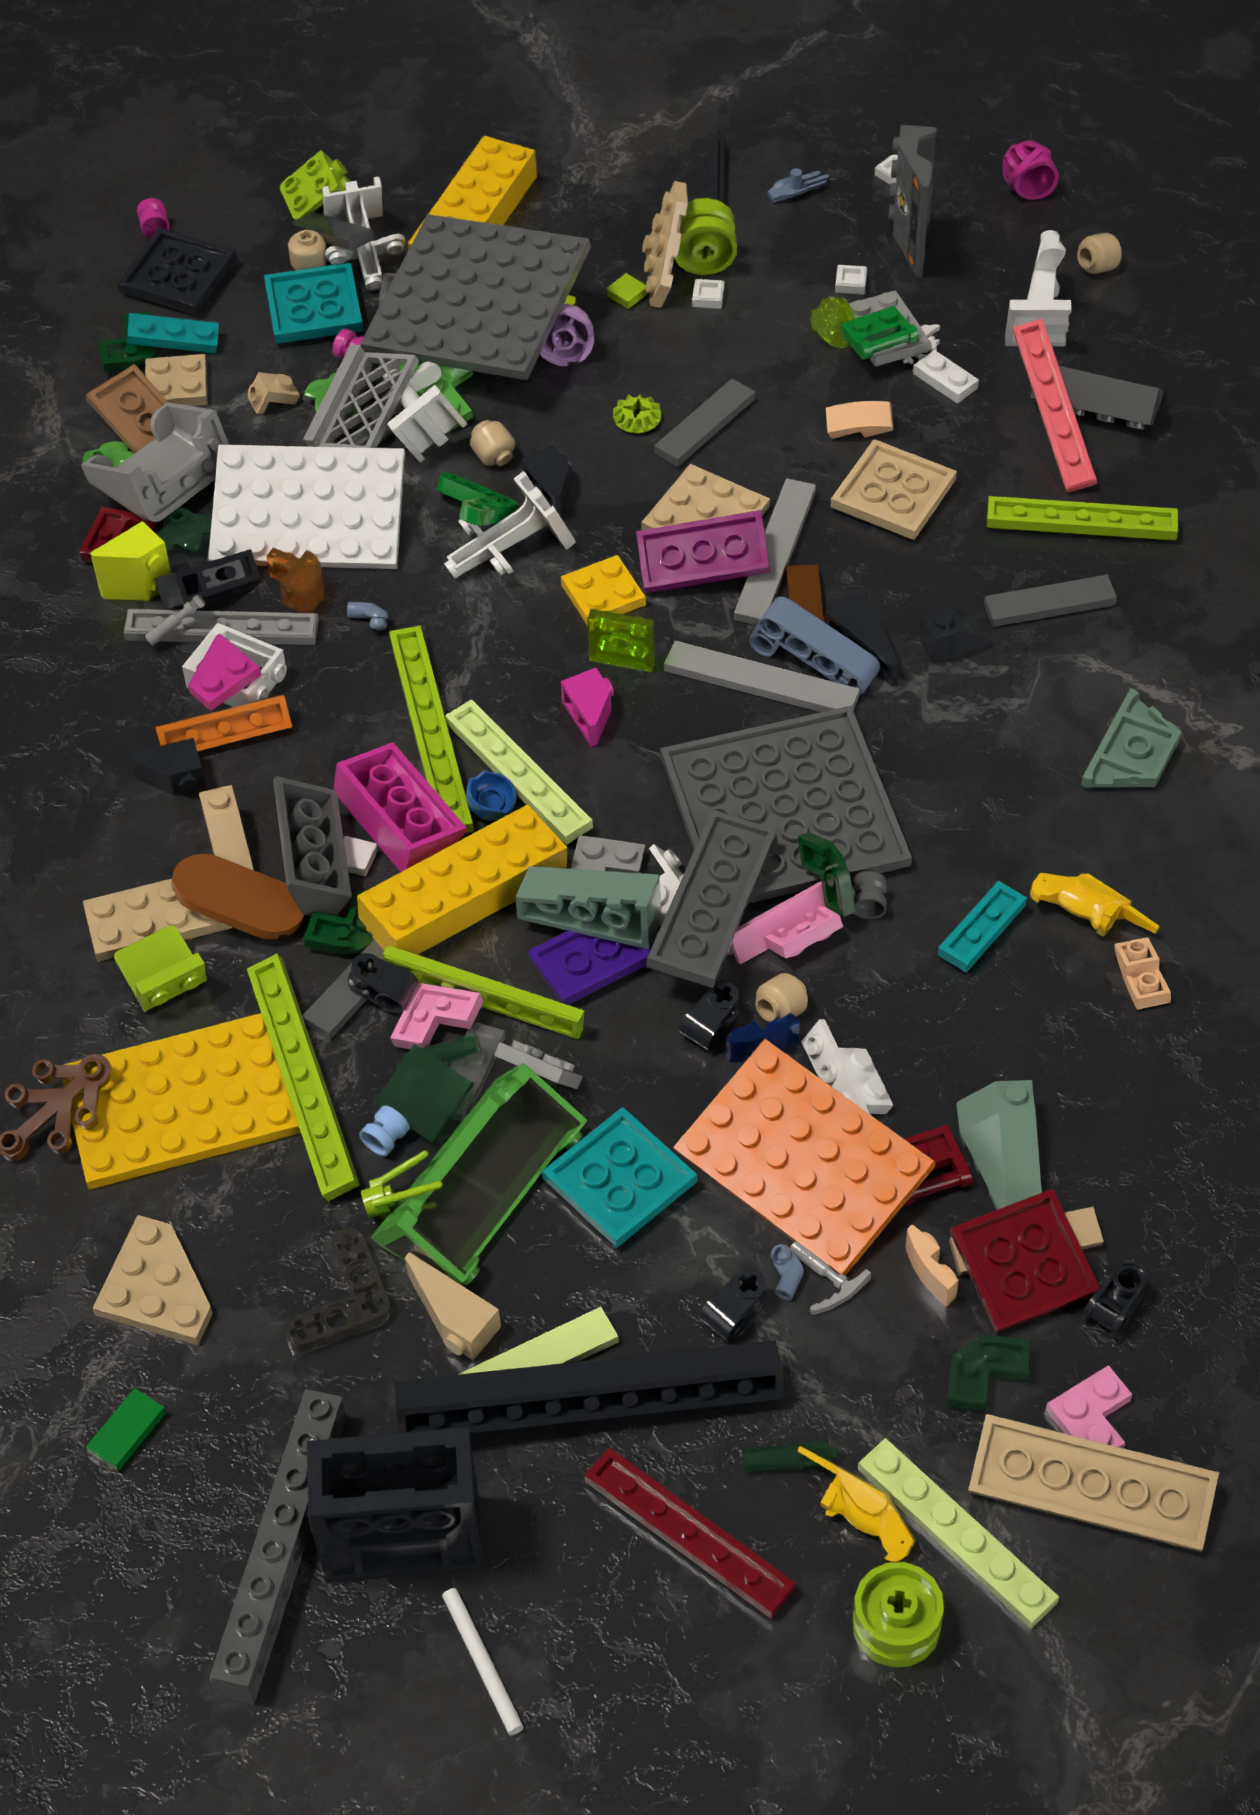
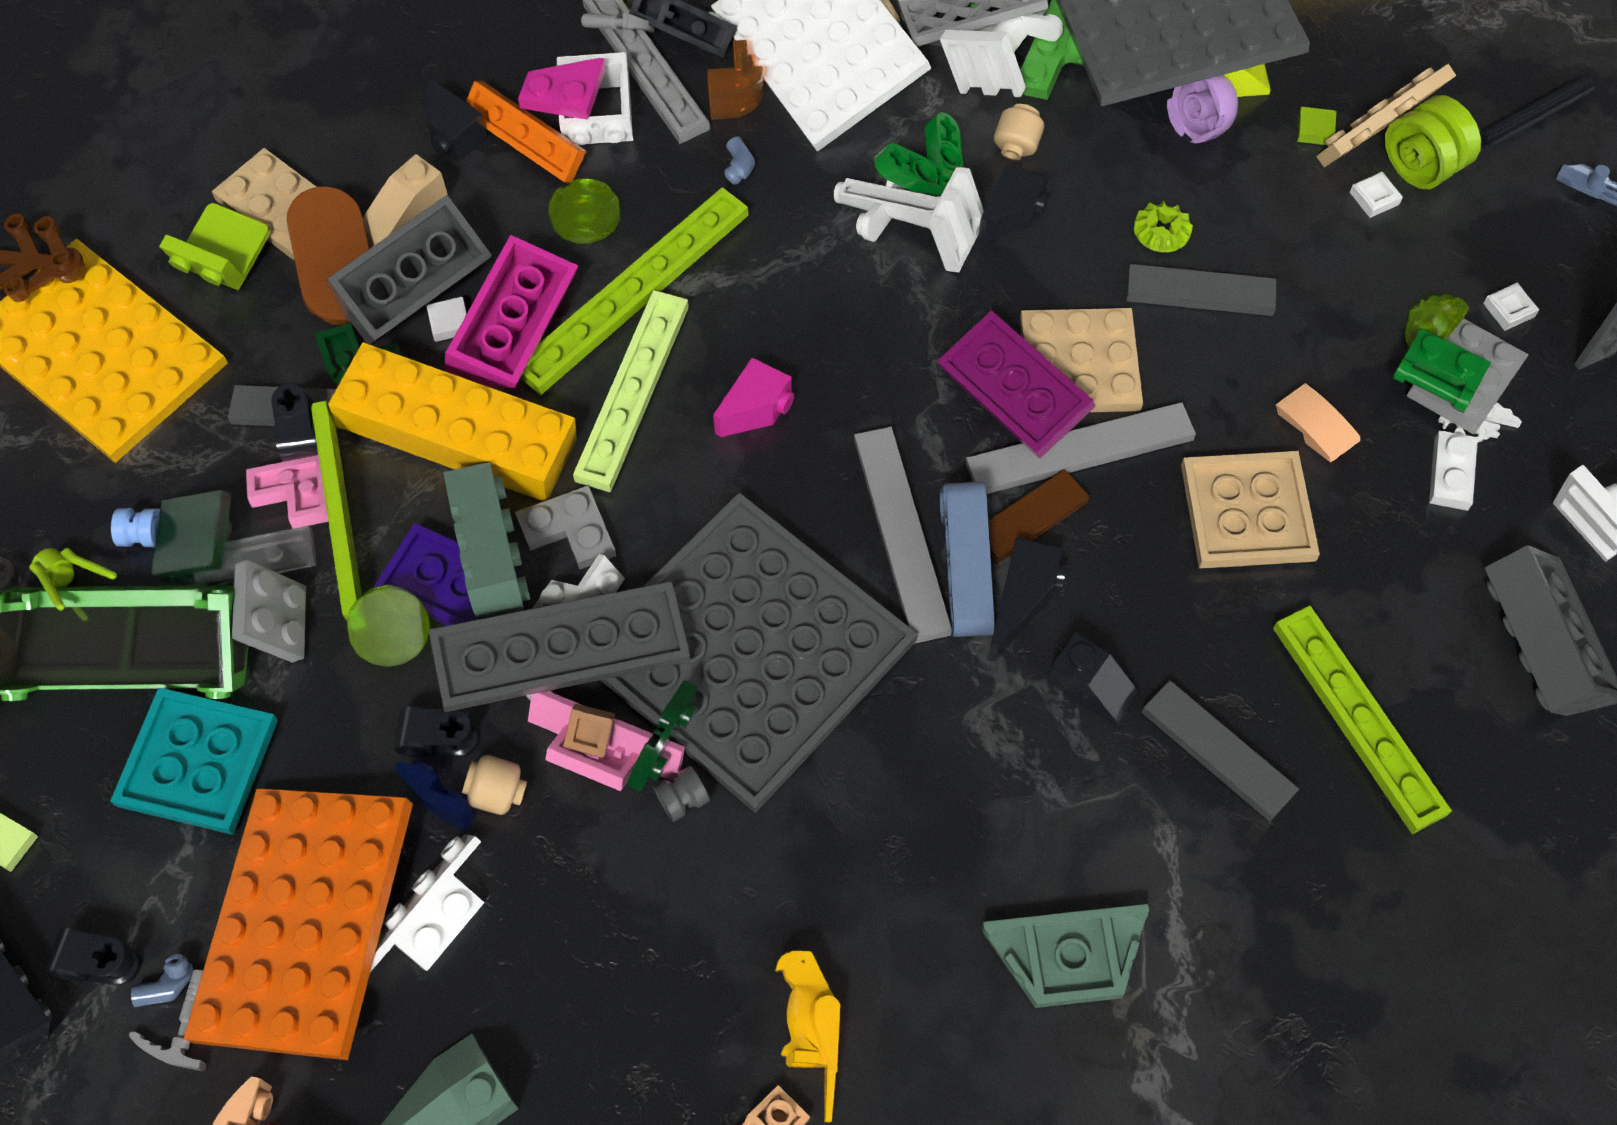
camera: 55 degrees right, 10 degrees up
lime plate [247,954,360,1201] -> none
clear green piece [397,1034,482,1073] -> none
blue hair [466,770,516,821] -> none
yellow plate [561,555,646,627] -> none
clear neon green plate [587,609,655,672] -> none
dark red plate [903,1125,973,1207] -> none
teal plate [938,881,1027,973] -> none
coral tile [1013,318,1097,493] -> none
none -> clear neon green tile [346,585,430,667]
none -> clear neon green tile [549,179,620,244]
none -> medium nougat plate [563,703,615,758]

